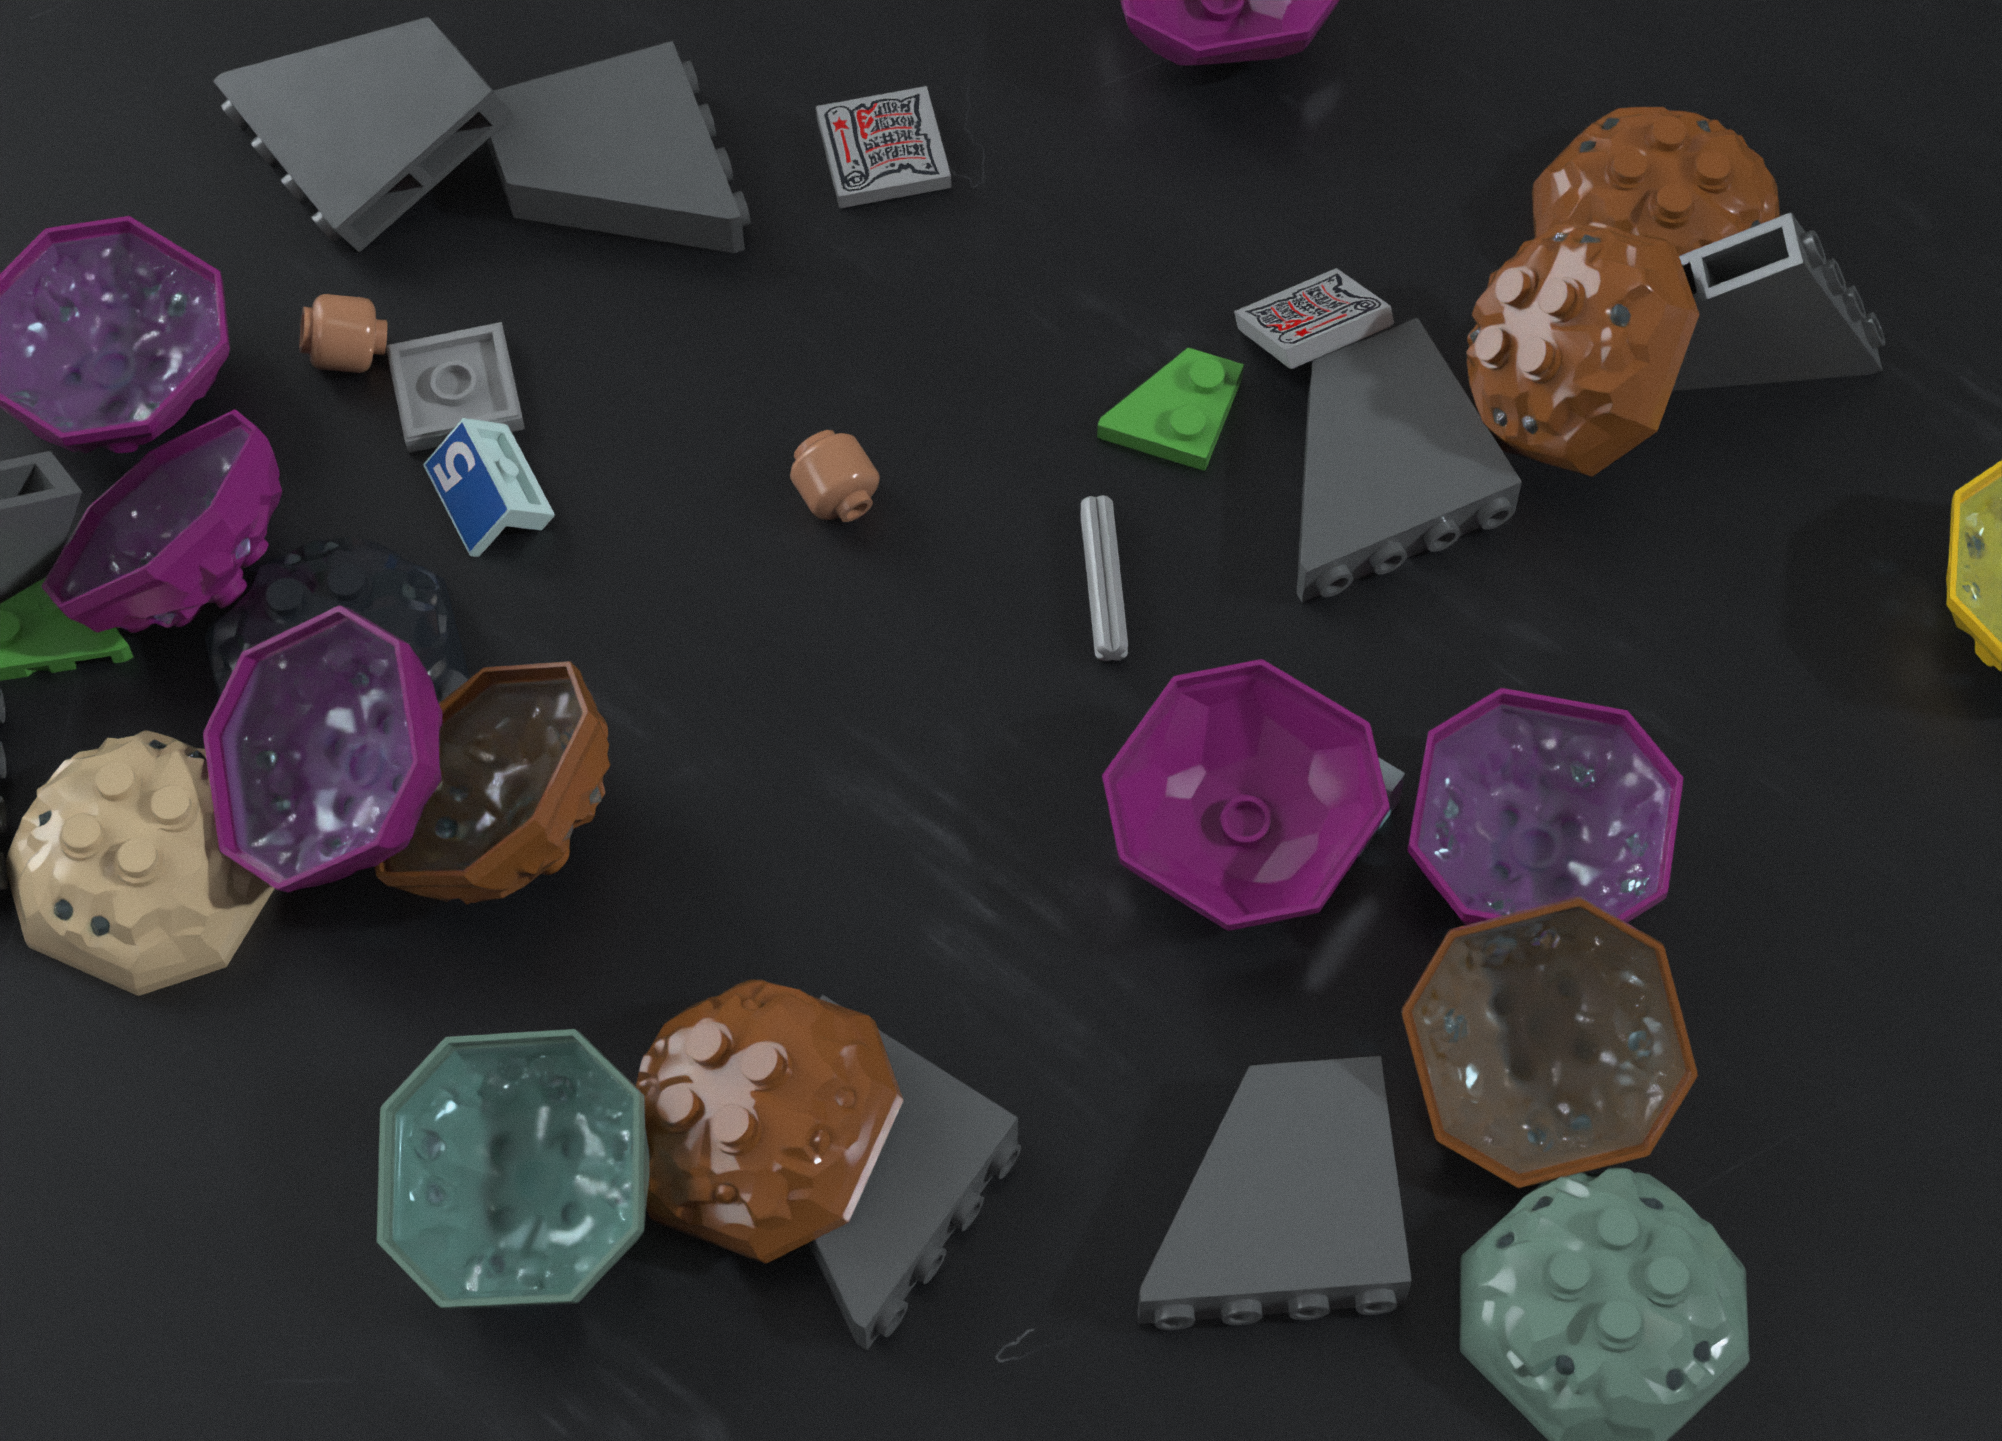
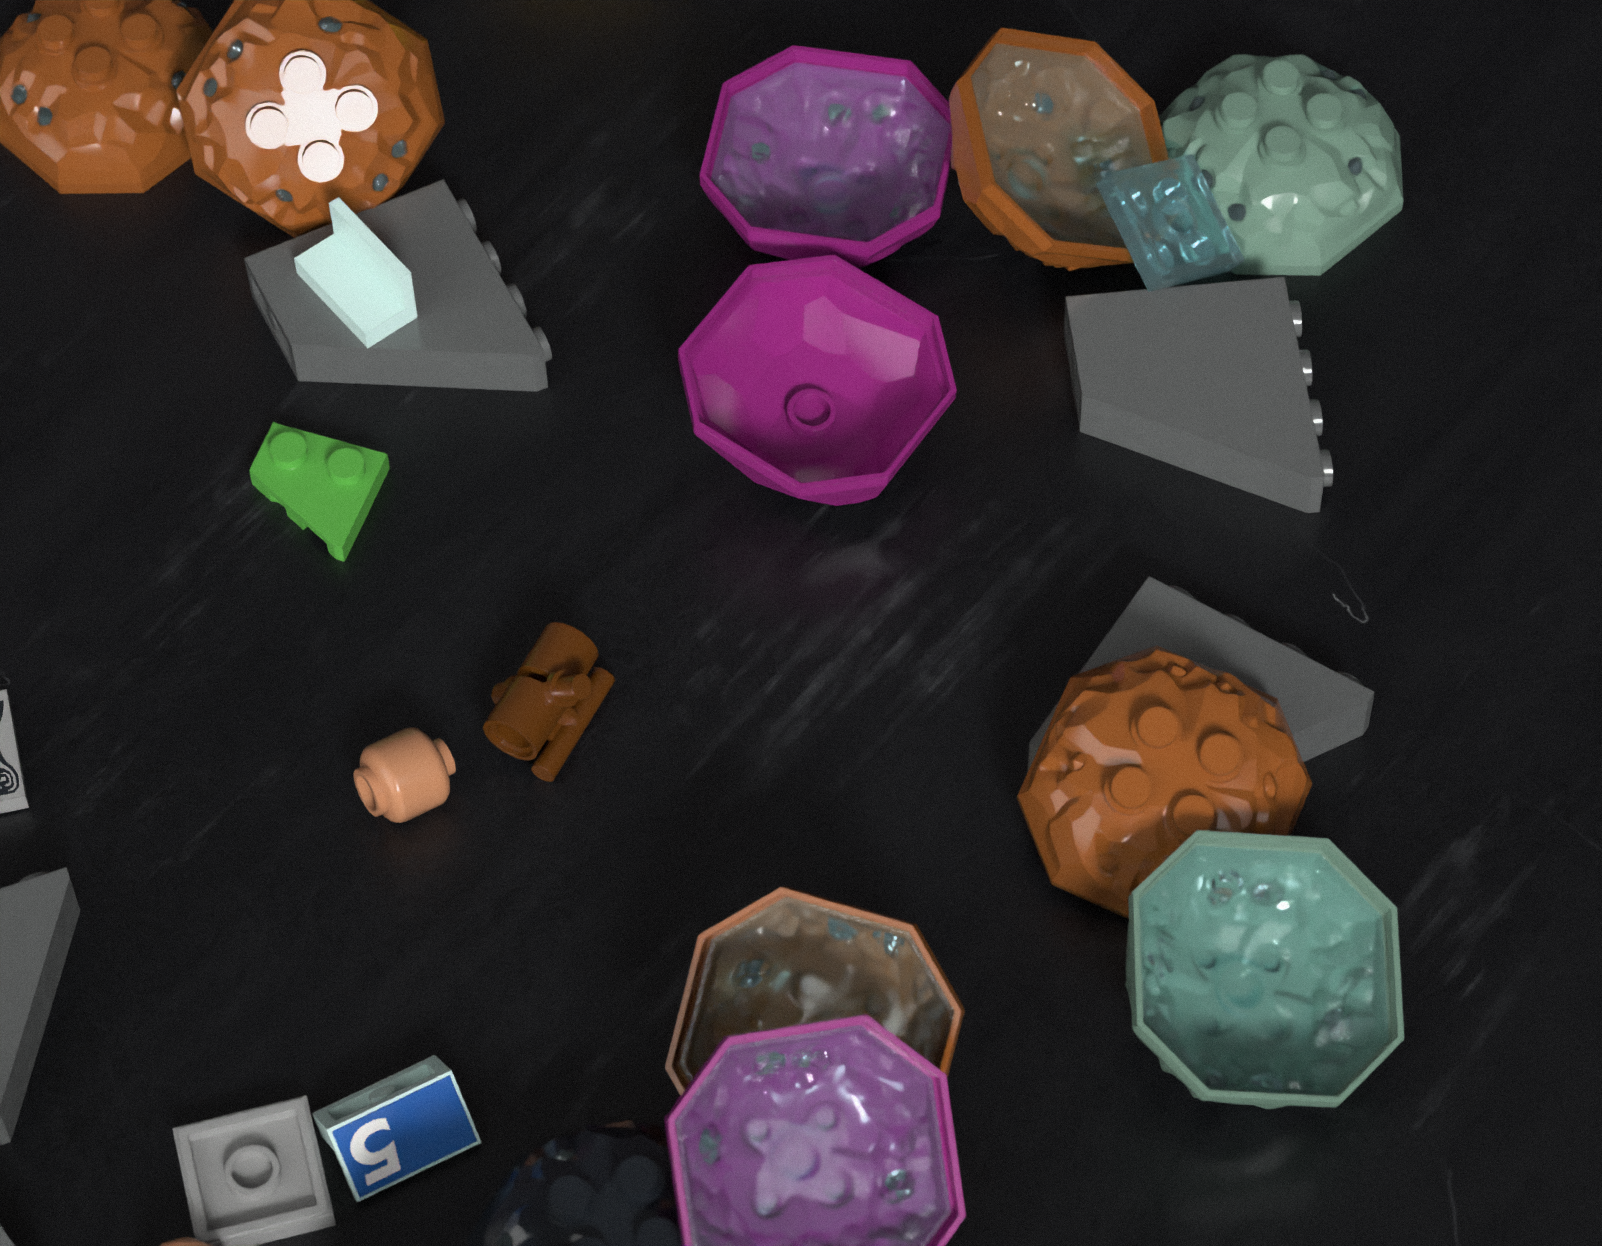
camera: 90 degrees left, 5 degrees down
light grey axle [1080,495,1128,662] -> none
light grey tile [1234,268,1394,369] -> none
none -> light aqua panel [294,197,418,348]
none -> reddish brown pin [483,622,615,782]
none -> clear light blue plate [1096,154,1245,292]

